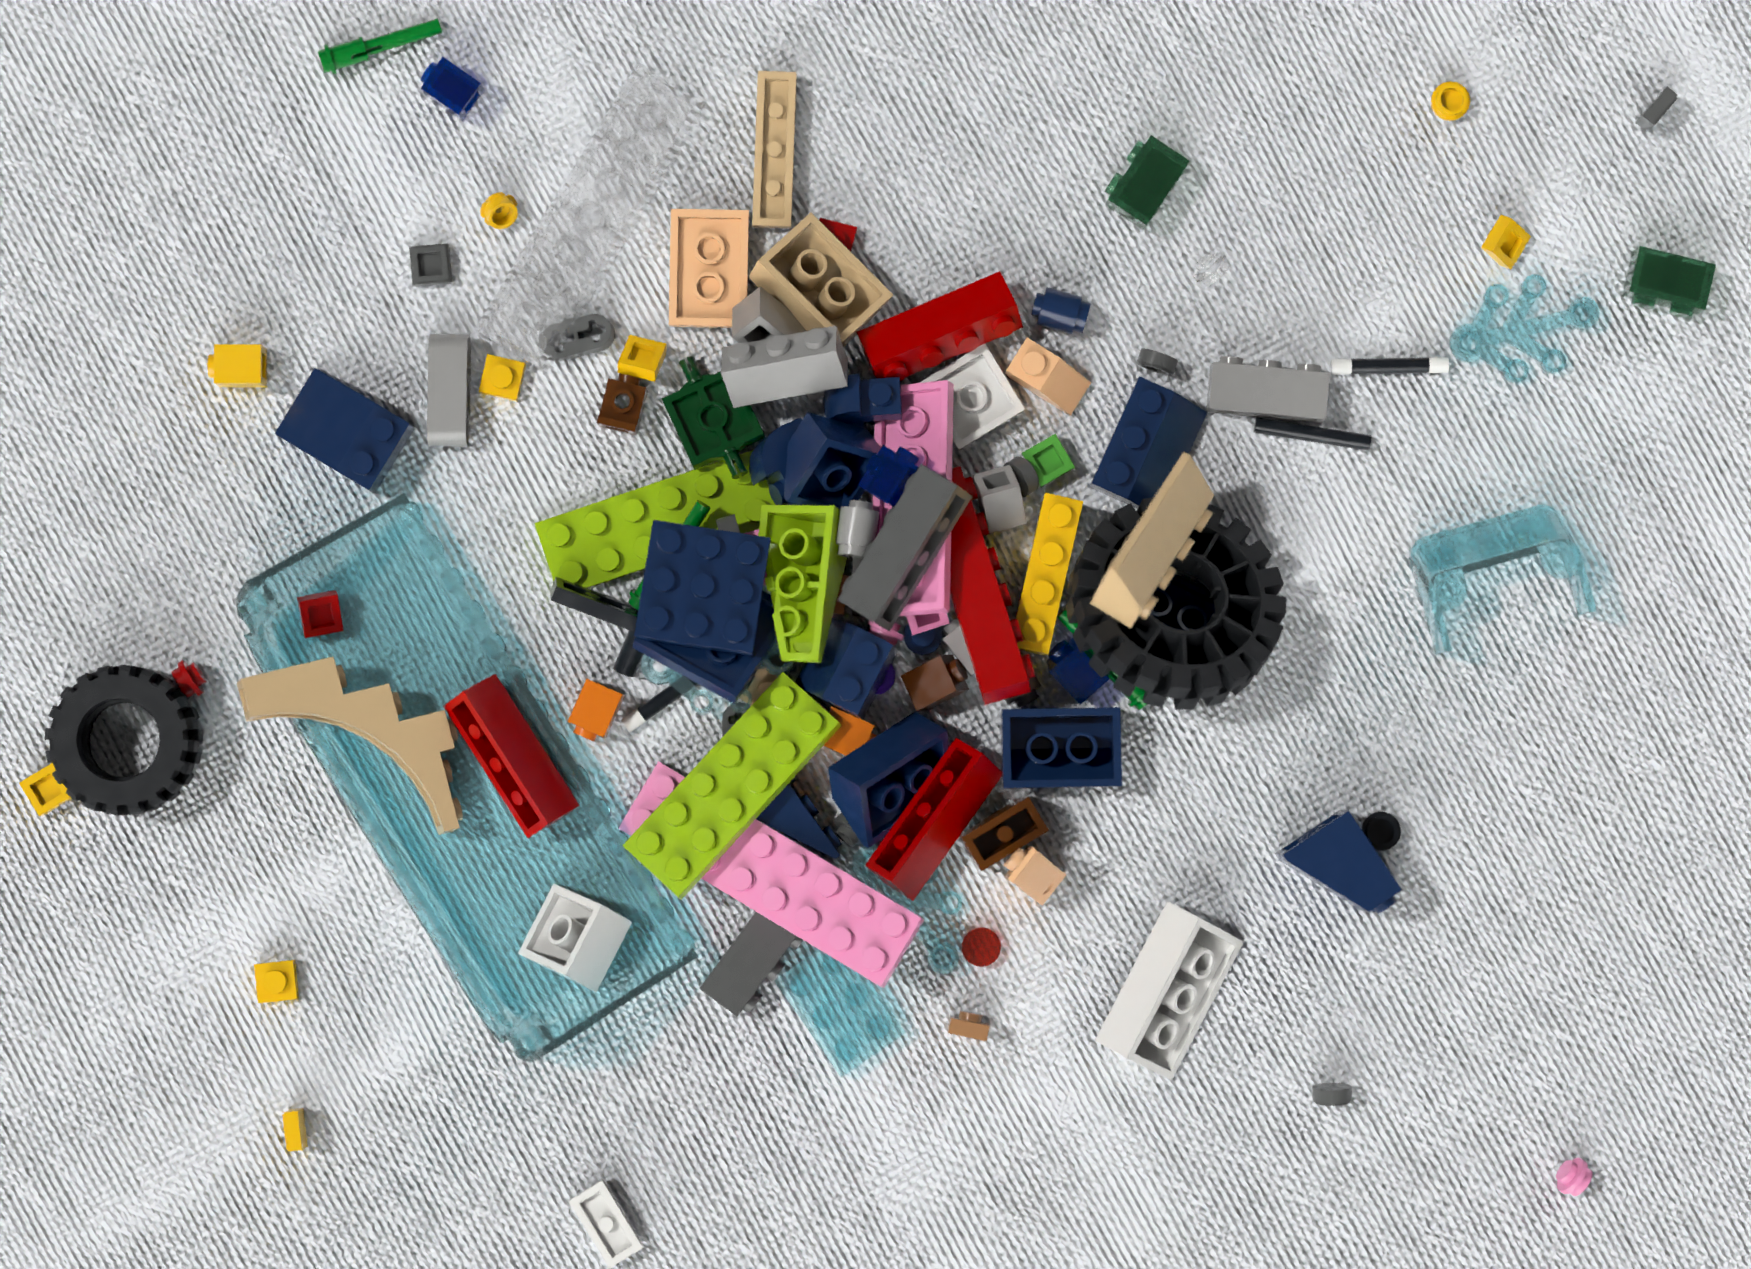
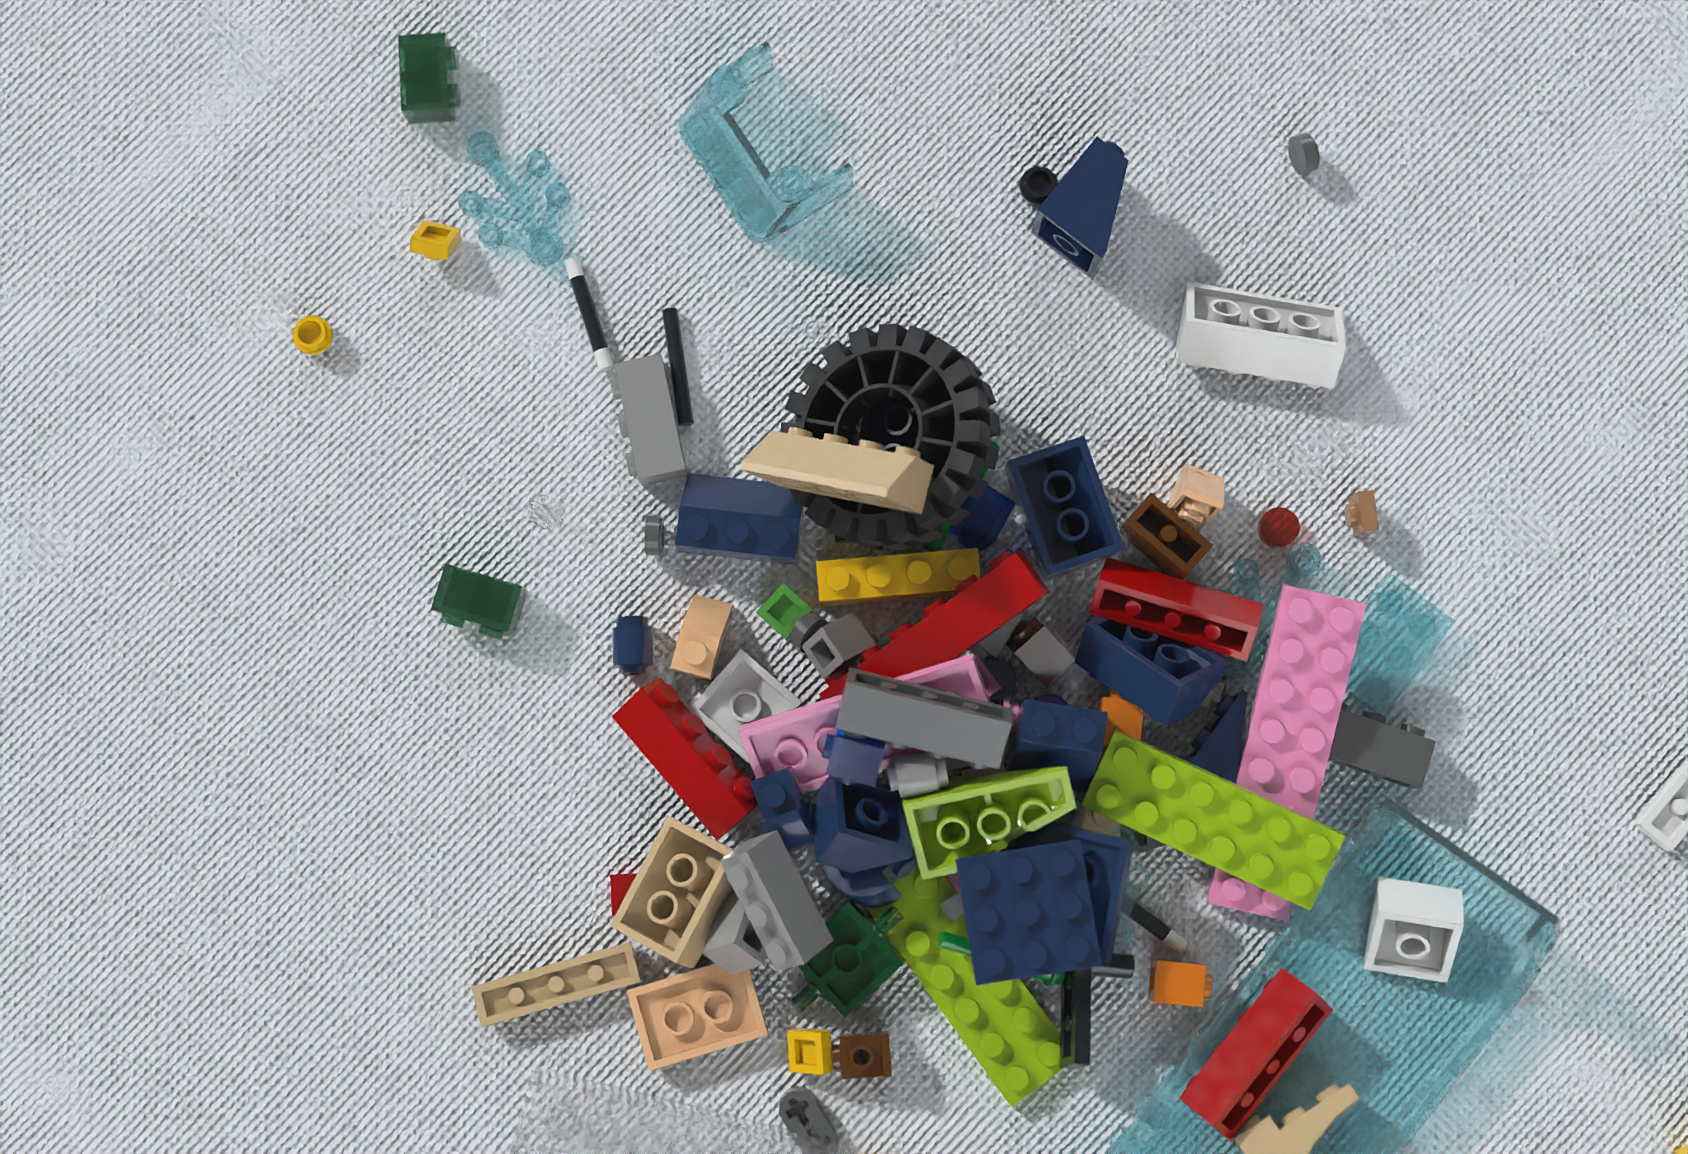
camera: 105 degrees left, 5 degrees down
dark grey tile [1635,86,1678,131] -> none

